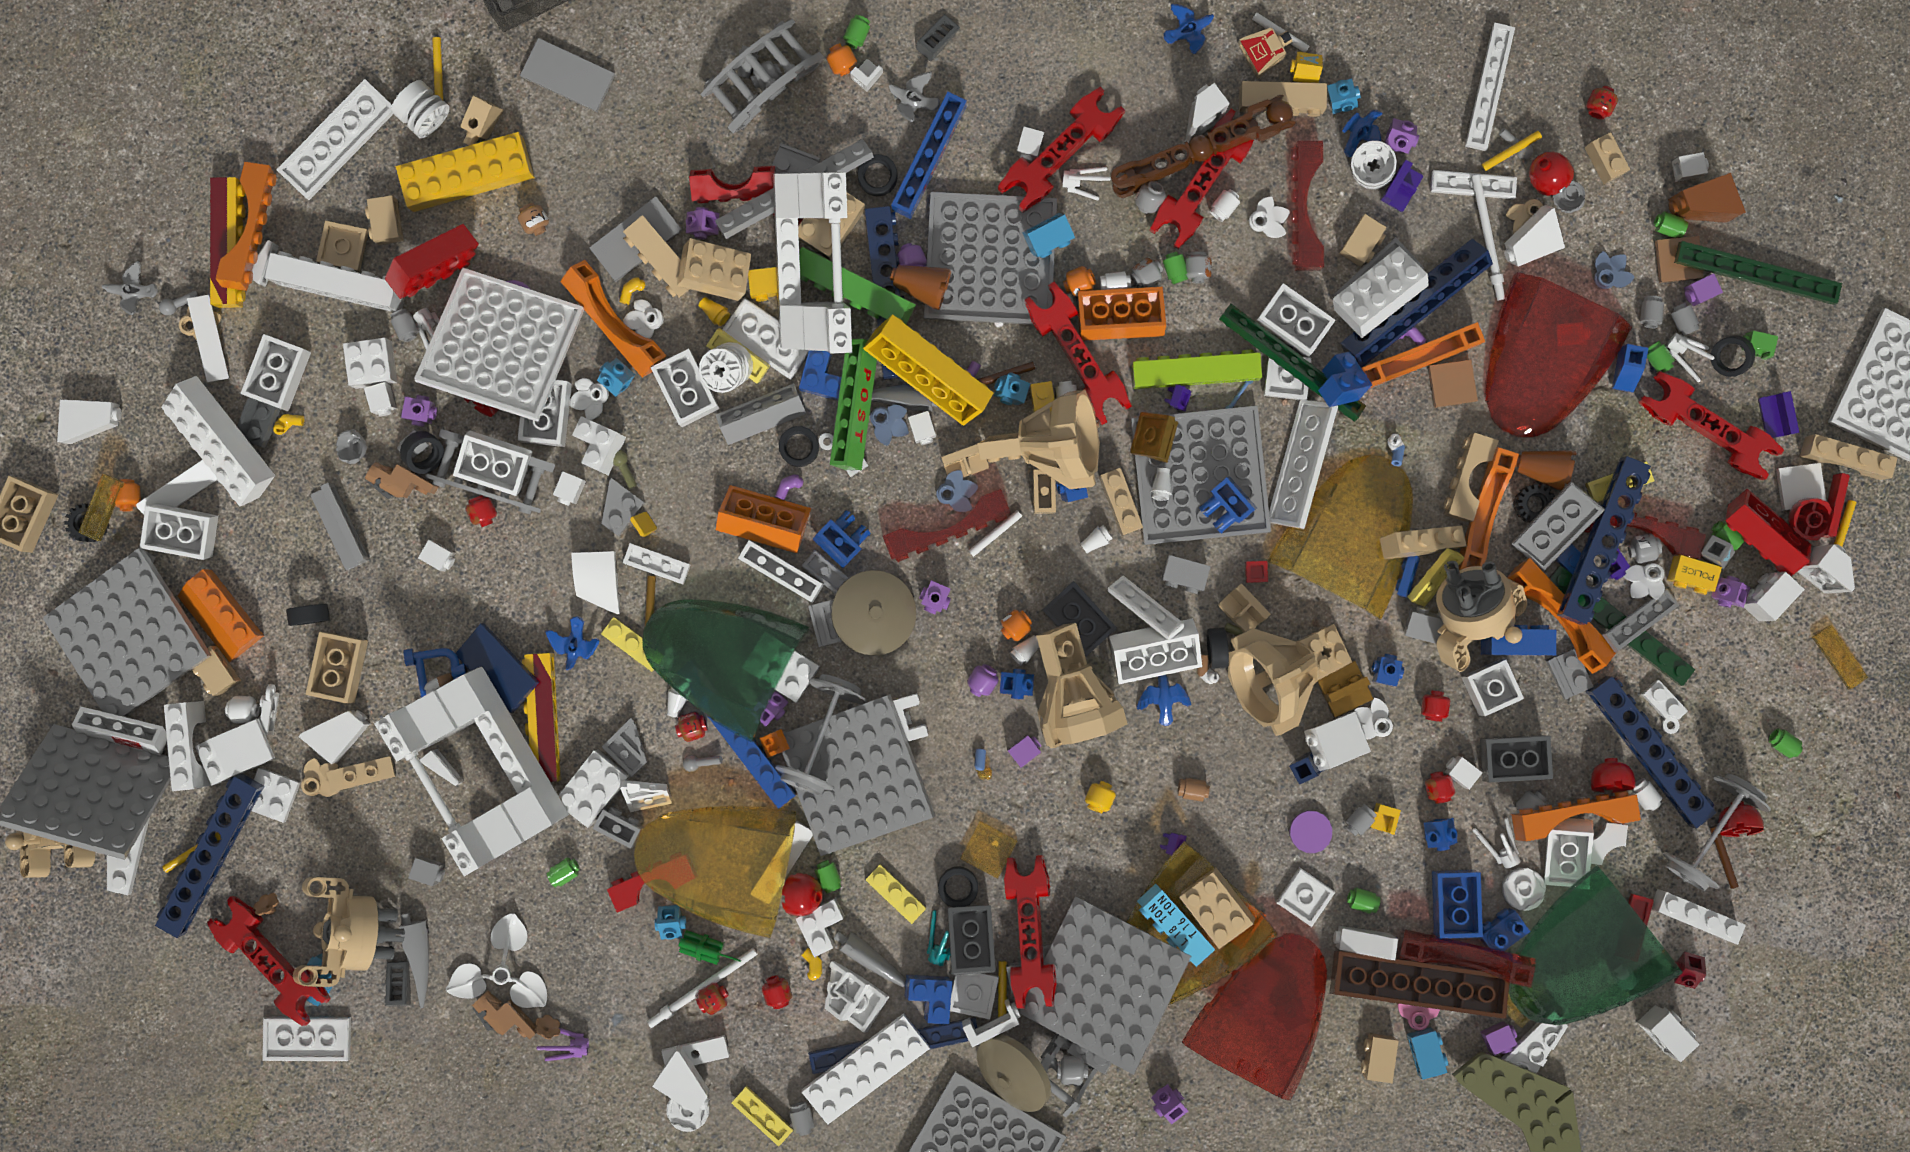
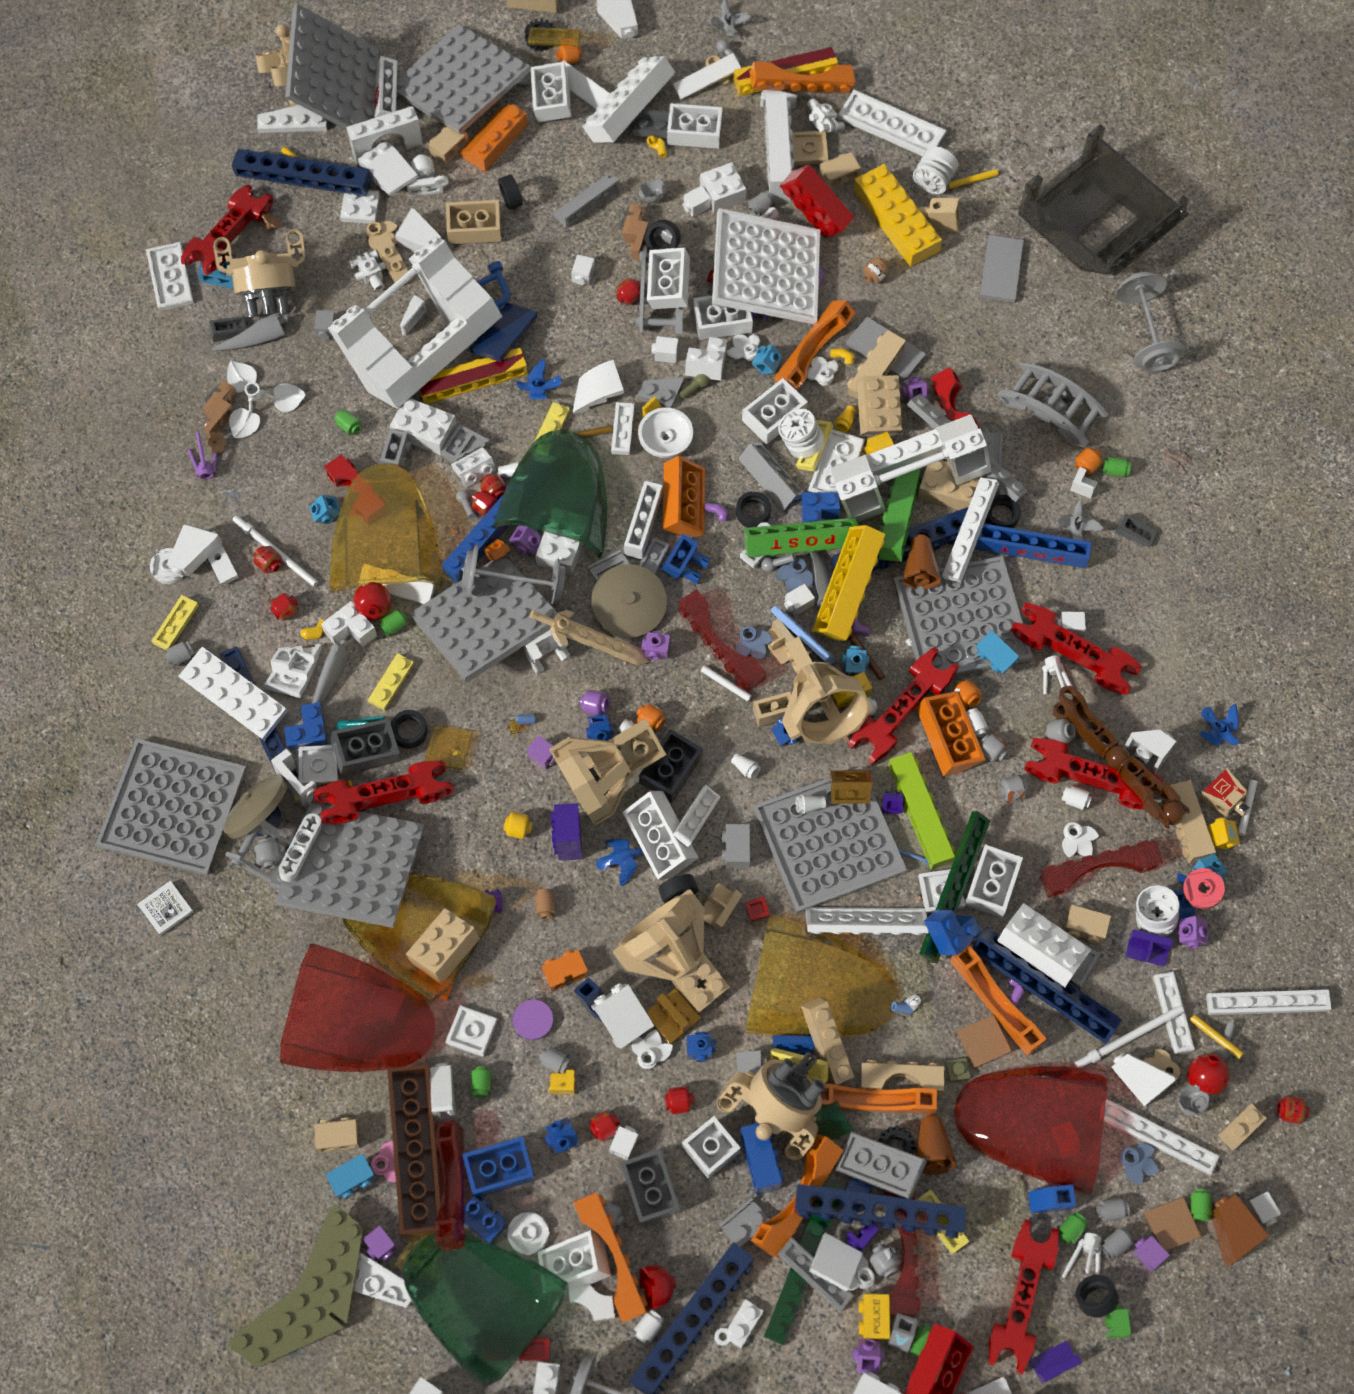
camera: 80 degrees right, 20 degrees down
medium lavender brick [401,395,437,427] -> none
white wing [620,780,672,812] -> none
green piece [679,930,741,965] -> none
medium lavender head [897,243,927,267] -> none
tan brick [1099,468,1143,536] -> none
medium azure brick [1137,884,1215,967] -> none
medium lavender brick [1151,1084,1188,1124] -> none
bright green brick [1163,251,1188,284] -> none
arm [1197,655,1219,684] -> none
blue brick [1199,476,1257,534] -> none
white plant [1472,818,1521,868] -> none
dark green plate [1674,241,1843,305] -> none
none -> white beam [279,814,322,882]
none -> white piece [349,250,386,292]
none -> white bracket [451,447,497,488]
none -> red head [472,490,499,517]
none -> tan sword [529,610,650,665]
none -> orange brick [542,950,589,992]
none -> dark purple brick [550,803,583,861]
none -> white dish [638,408,693,458]
none -> light grey bar [761,554,796,572]
none -> light blue tile [770,606,837,665]
none -> white piece [807,98,845,132]
none -> white tile [809,1233,862,1291]
none -> clear green piece [815,1101,853,1140]
none -> white plate [942,477,999,582]
none -> olive plate [945,1058,970,1083]
none -> white tile [1096,1098,1219,1175]
none -> coral plate [1183,868,1225,909]

